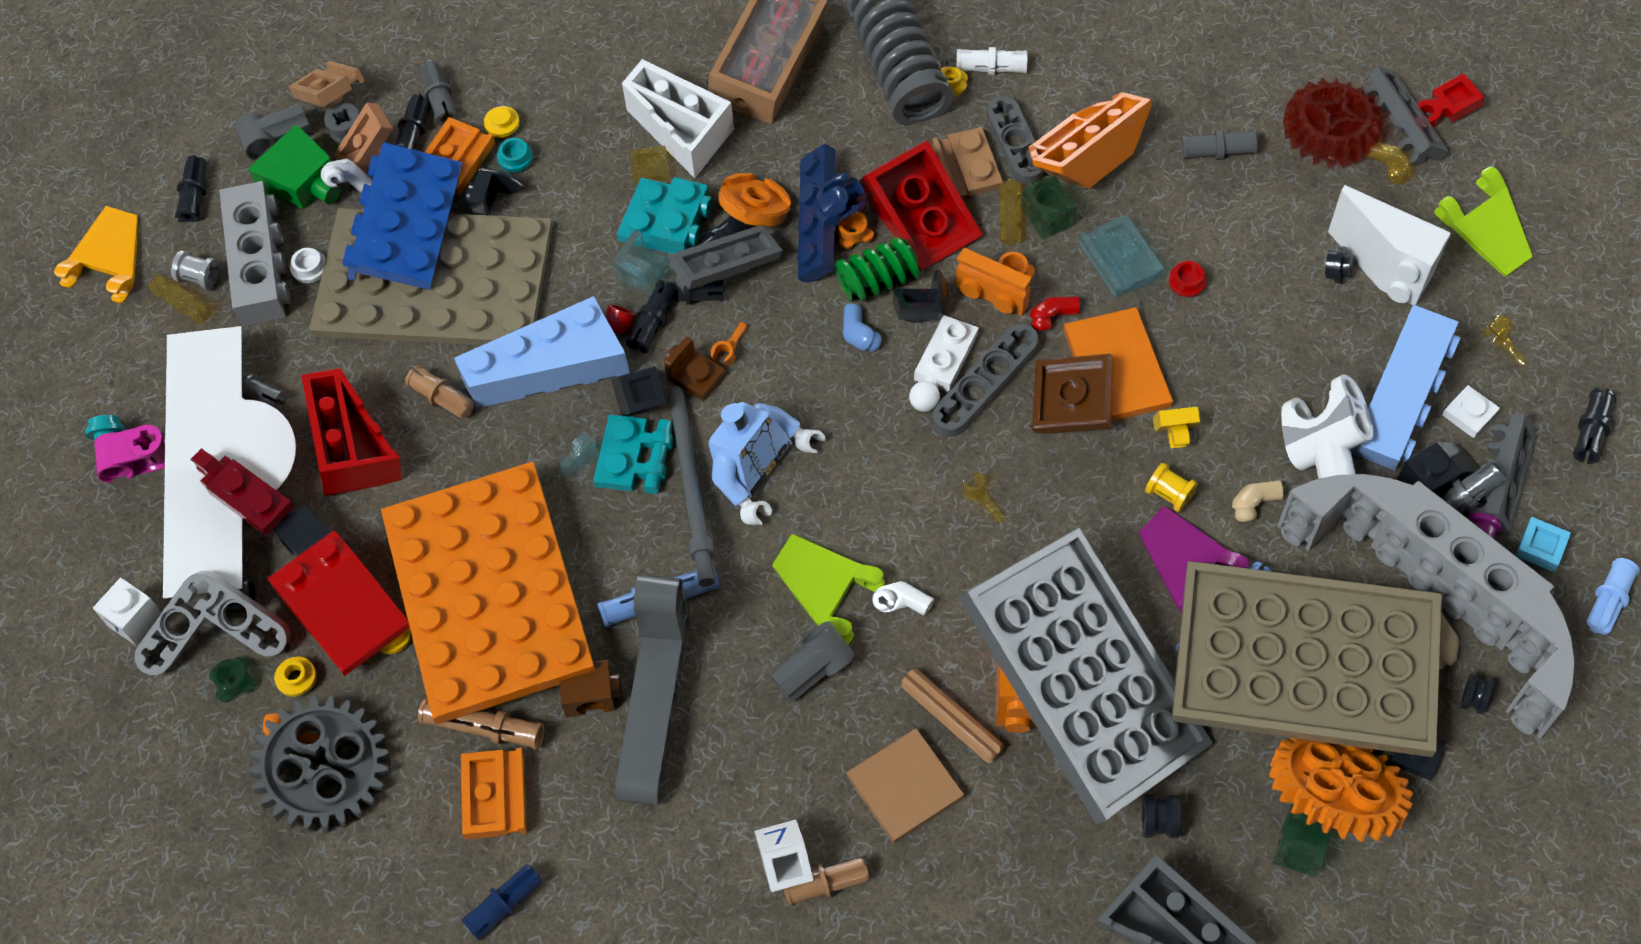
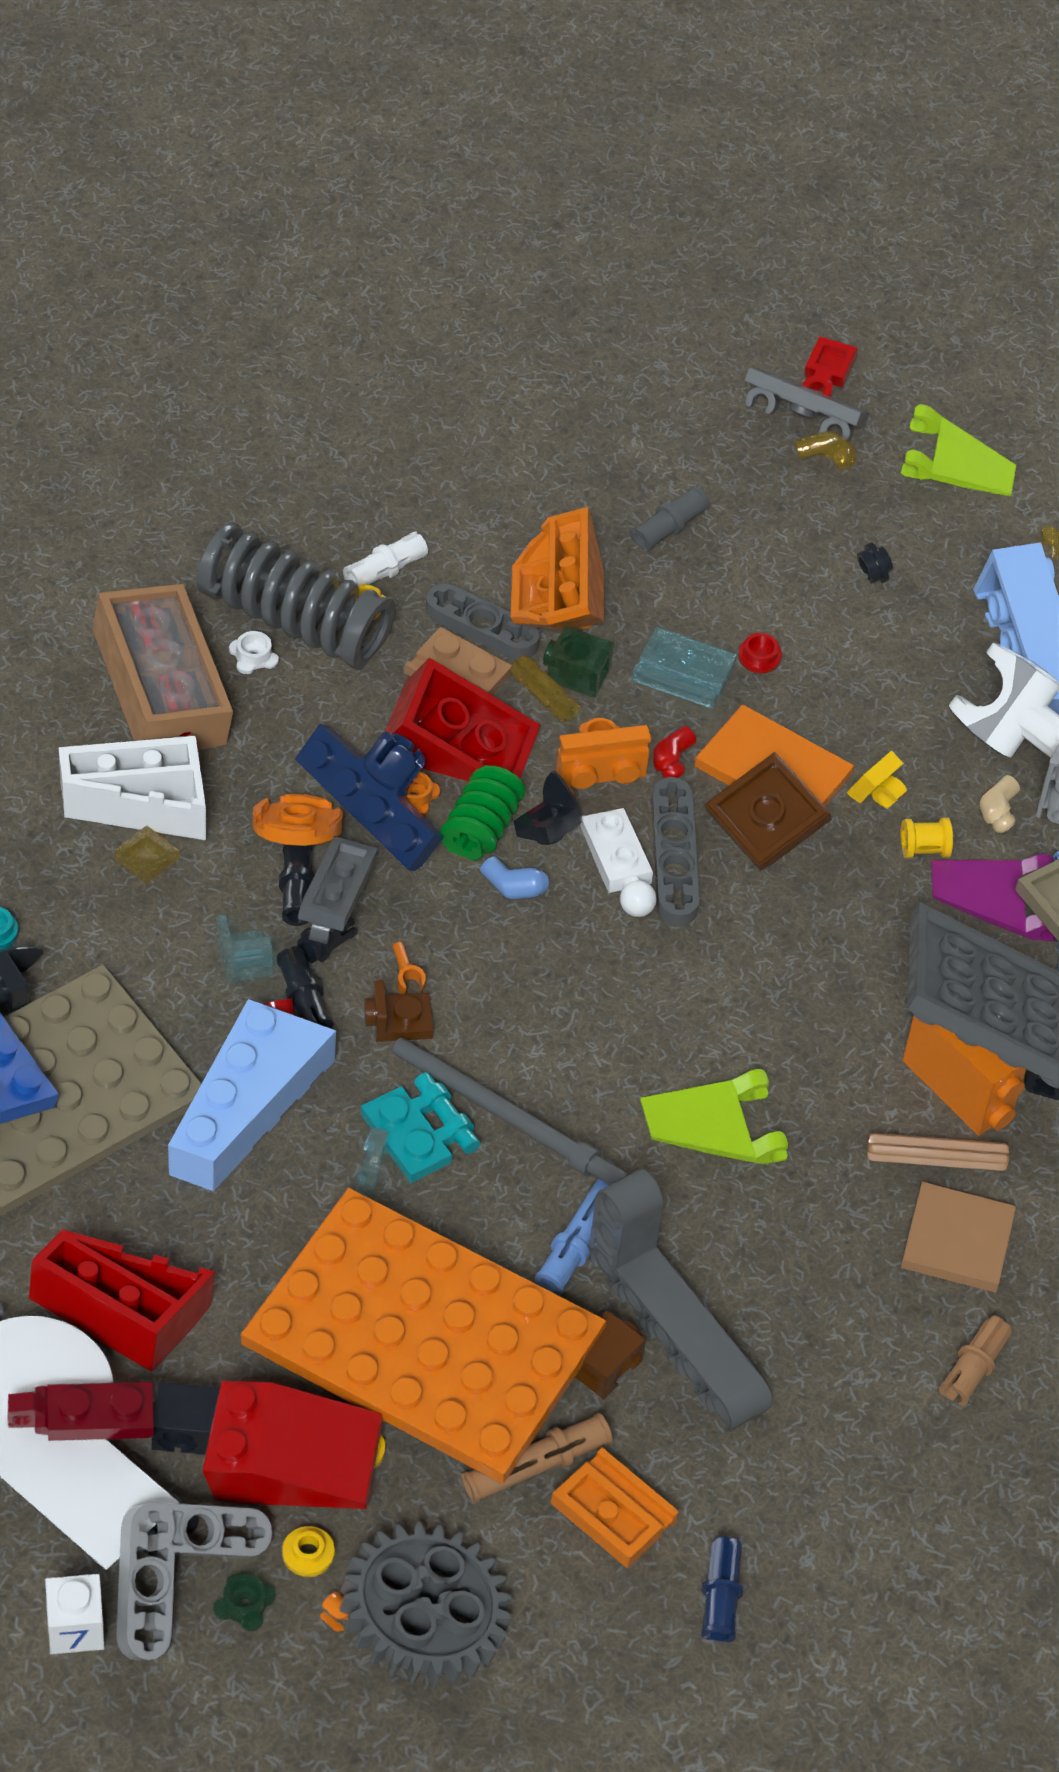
camera: 50 degrees left, 10 degrees down
medium nougat axle [405,365,475,418] -> none
black brick [611,366,666,416] -> none
teal plate [616,177,713,254] -> none
light blue torso [709,402,825,525] -> none
white brick [755,820,813,892] -> none
dark grey piece [768,621,855,702] -> none
white arm [872,581,935,616] -> none
clear yellow hand [962,472,1006,524] -> none
clear red gear [1282,77,1383,169] -> none
white slope [1328,185,1451,305] -> none
none -> white plate [229,631,279,674]

